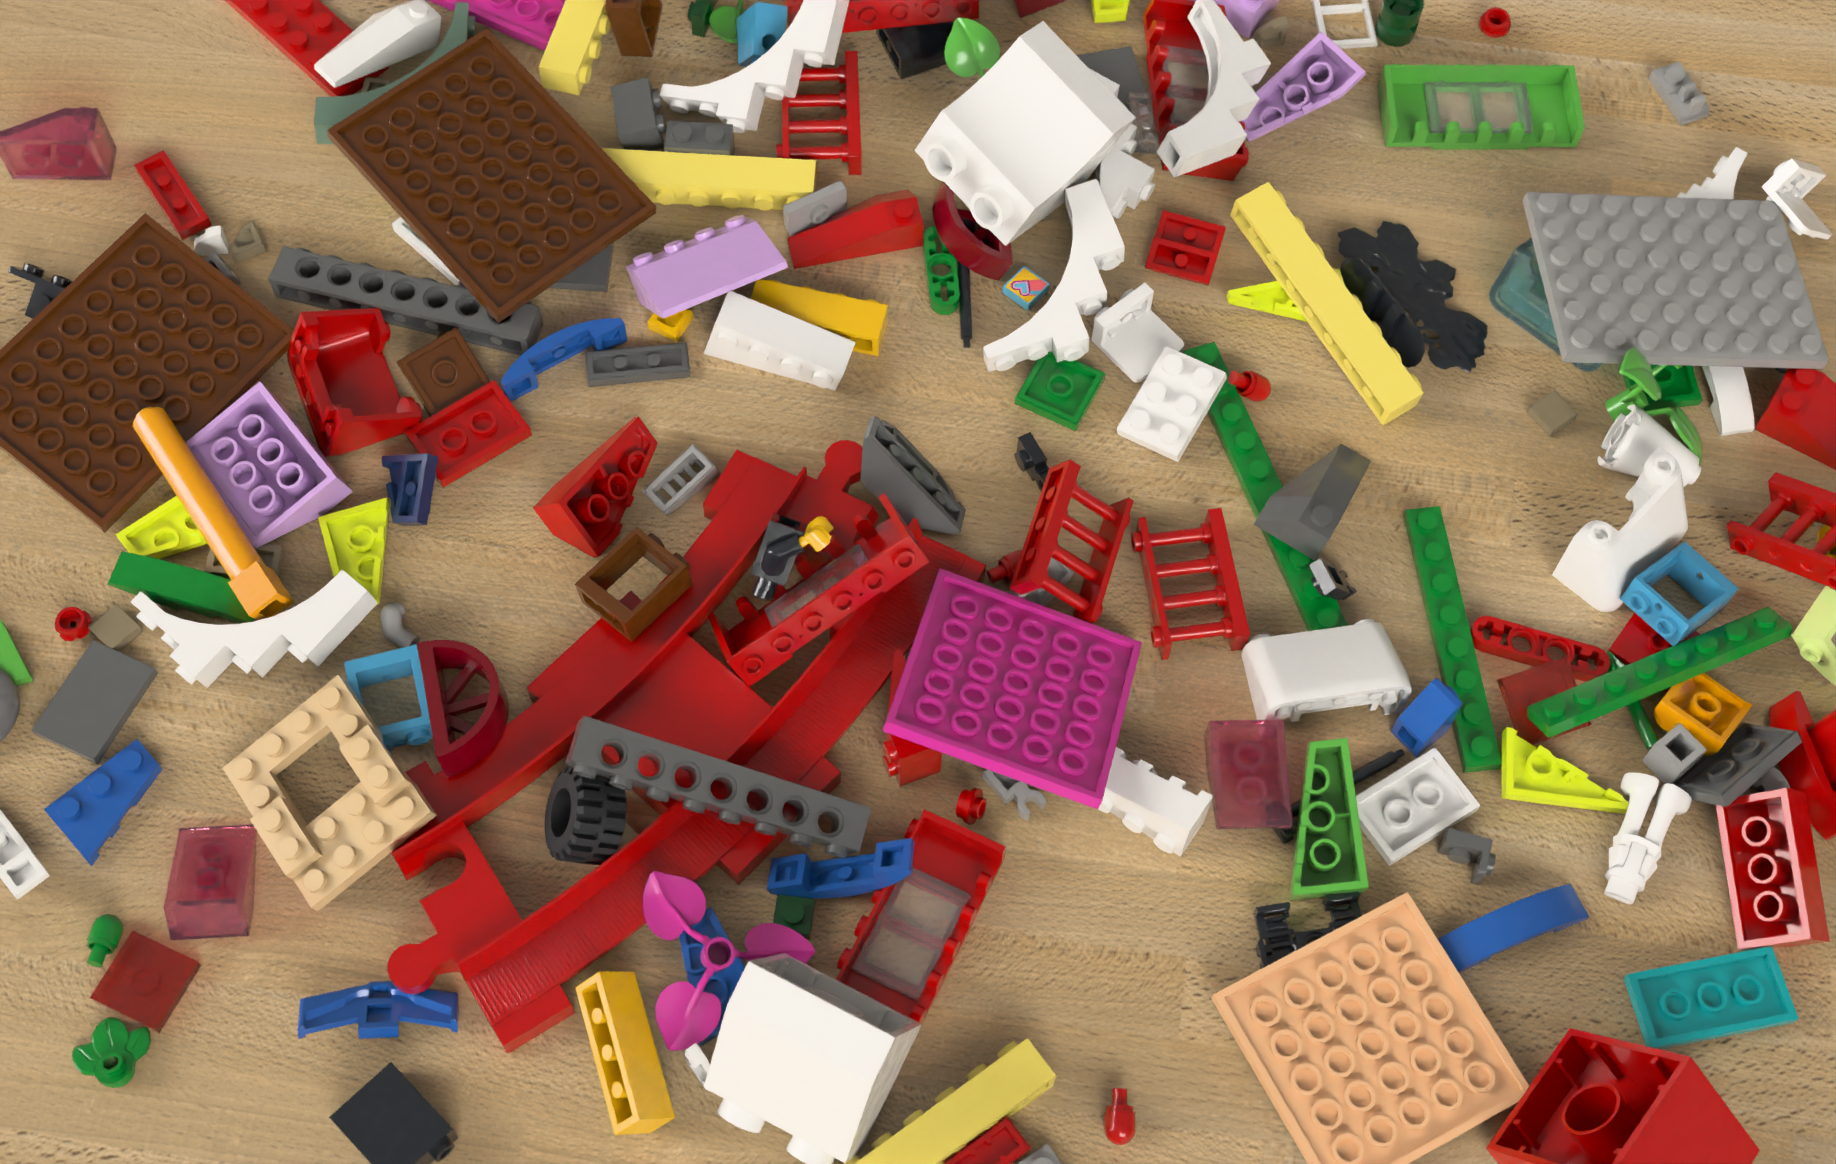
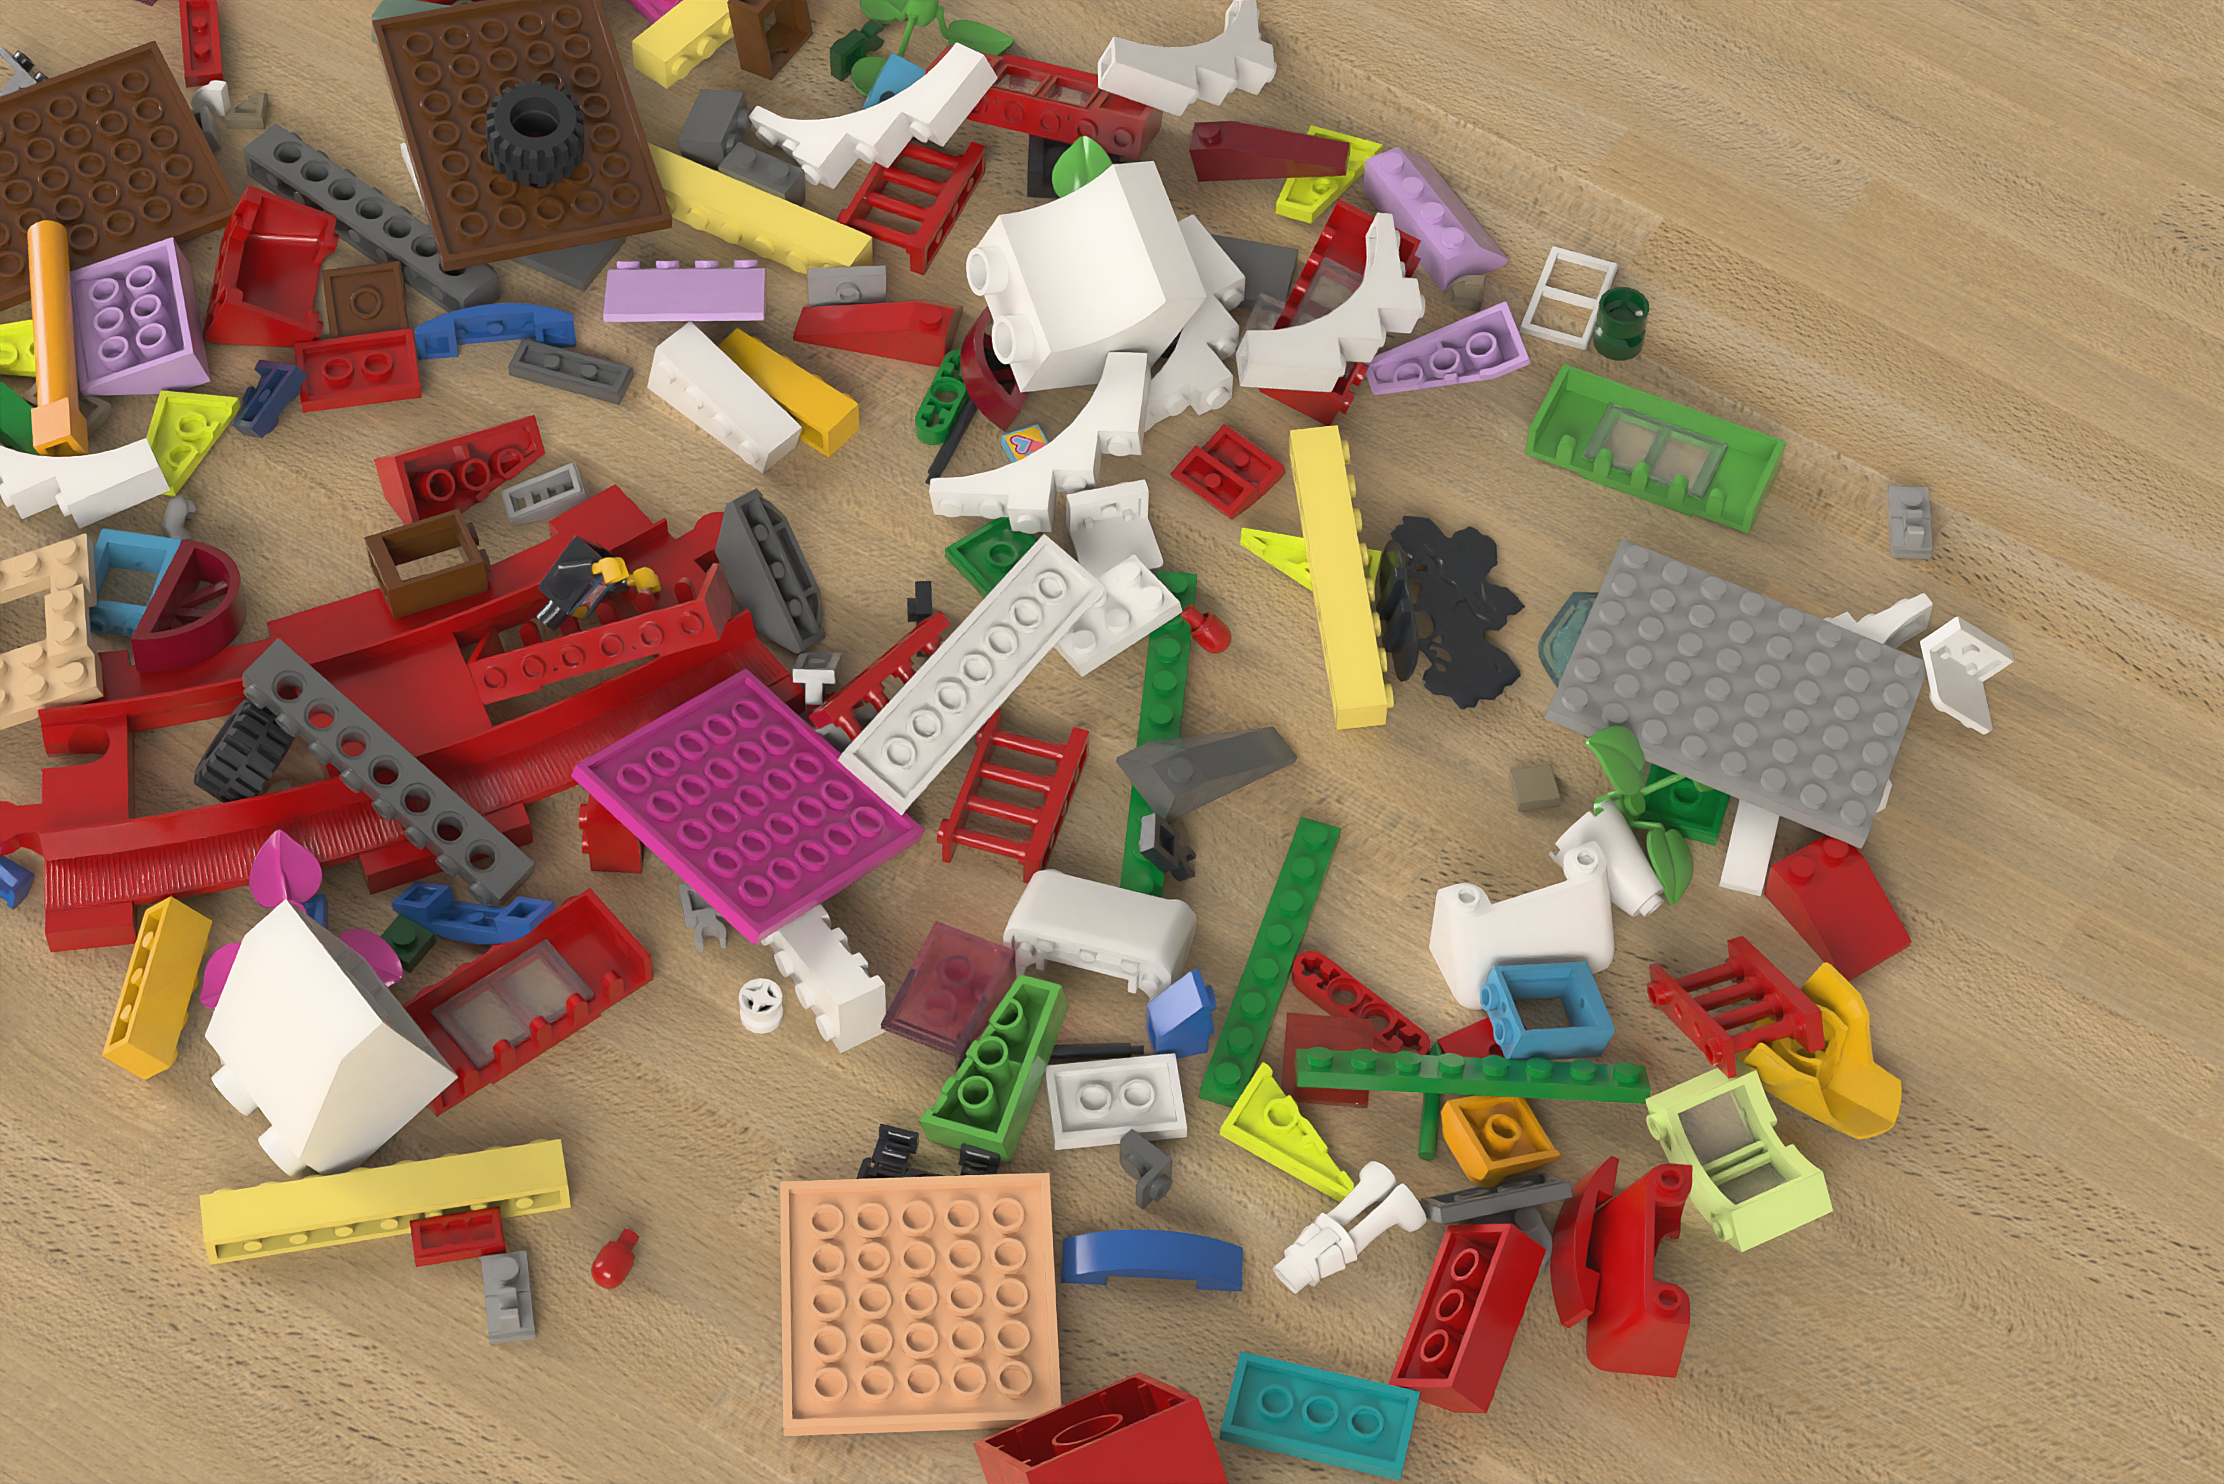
camera: 25 degrees right, 10 degrees down
yellow tile [647,309,694,343] -> none
red plate [956,788,987,825] -> none
red plate [1479,7,1511,38] -> none
light grey brick [1642,723,1707,784] -> none
none -> black tyre [486,81,584,187]
none -> white wheel [739,978,783,1034]
none -> light grey plate [793,652,842,705]
none -> white plate [837,534,1107,816]

